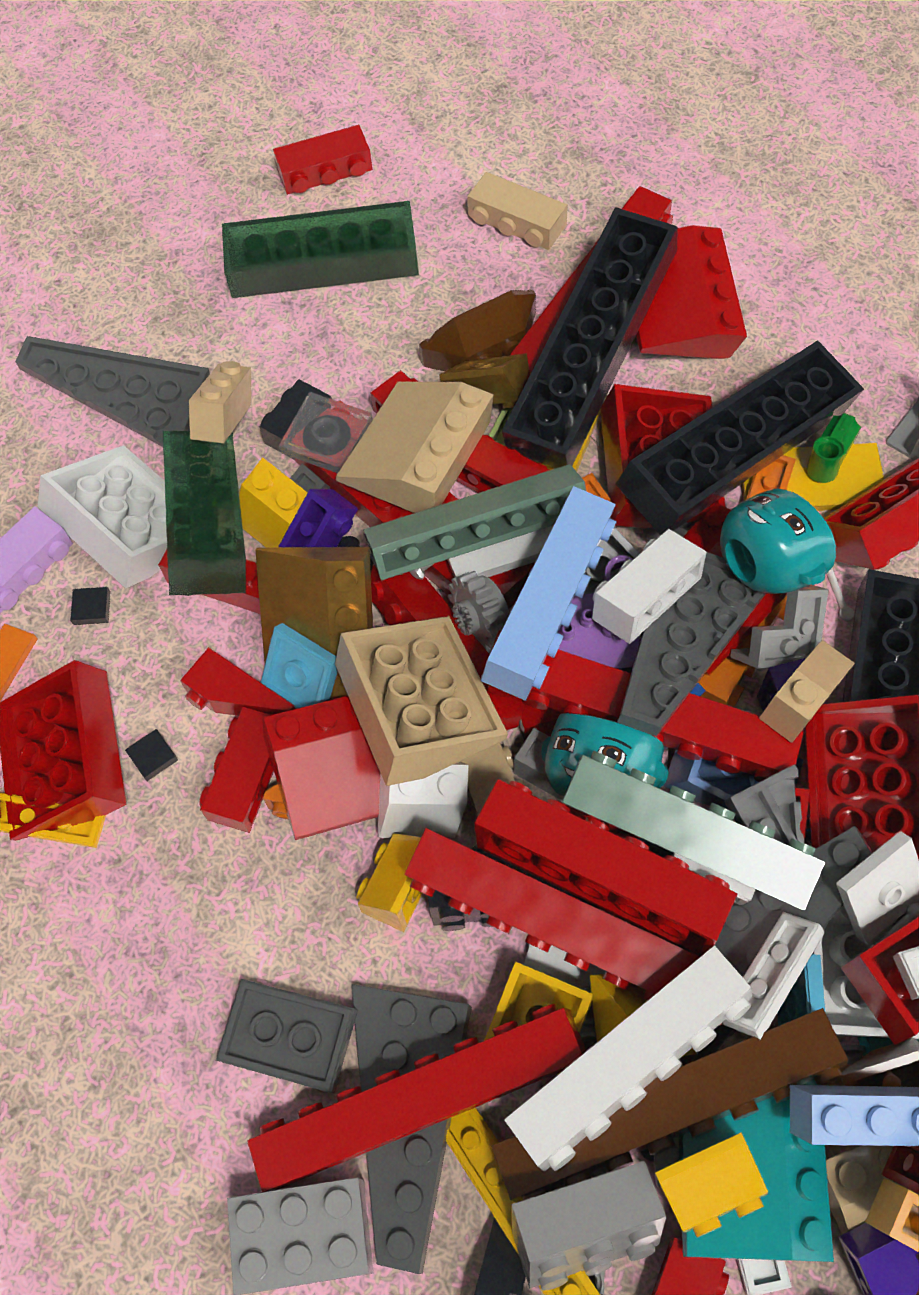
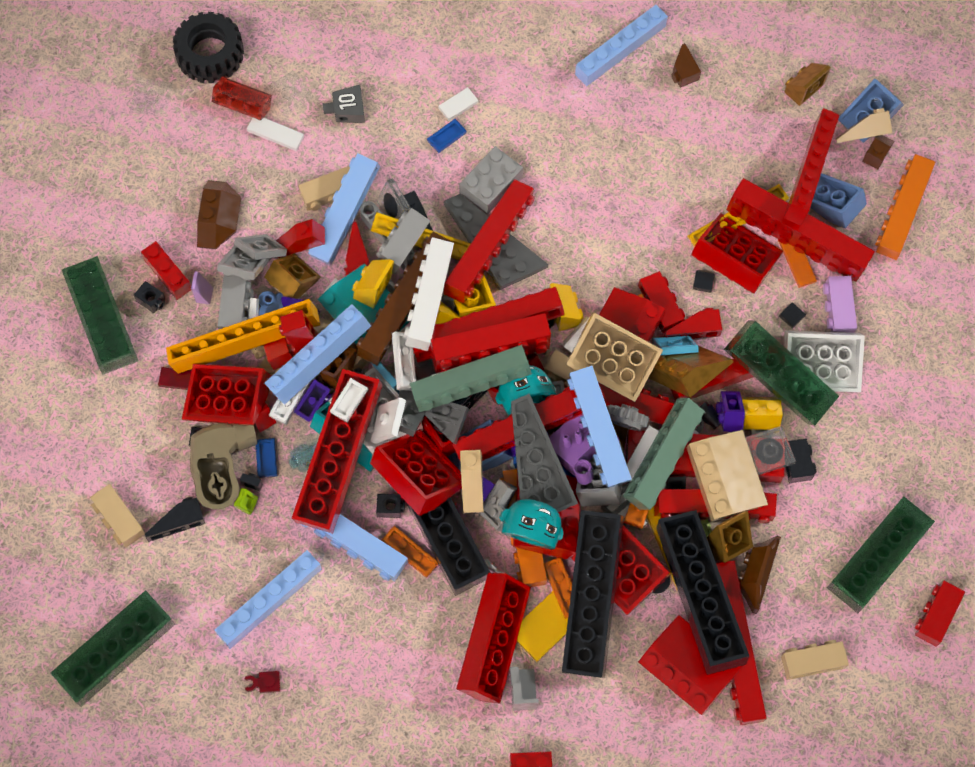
camera: 130 degrees right, 5 degrees up
dark grey wing [15,336,210,456] -> none
tan brick [189,361,251,443] -> none
dark grey tile [216,979,358,1094] -> none
white brick [592,529,707,644] -> none
green piece [806,413,861,483] -> none

